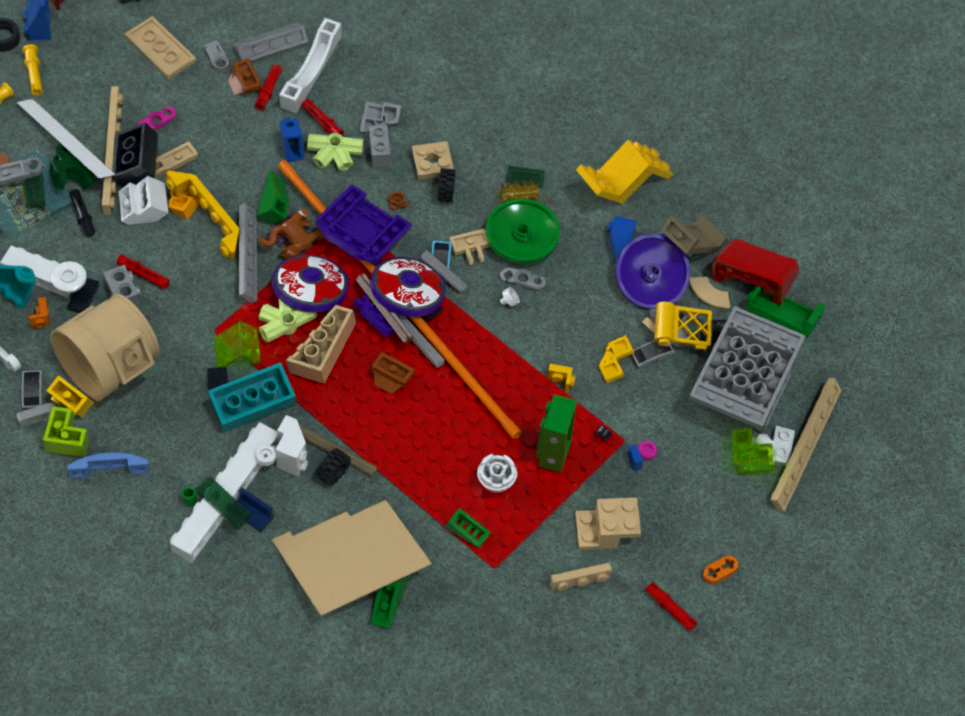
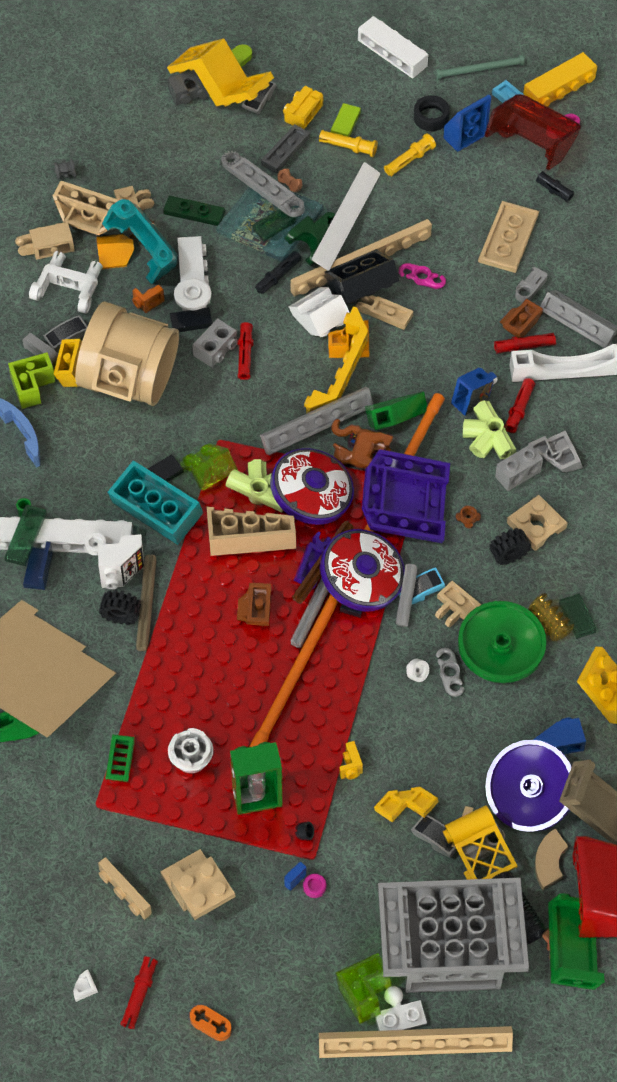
camera: 65 degrees right, 0 degrees up
none -> white tile [73,970,98,1002]

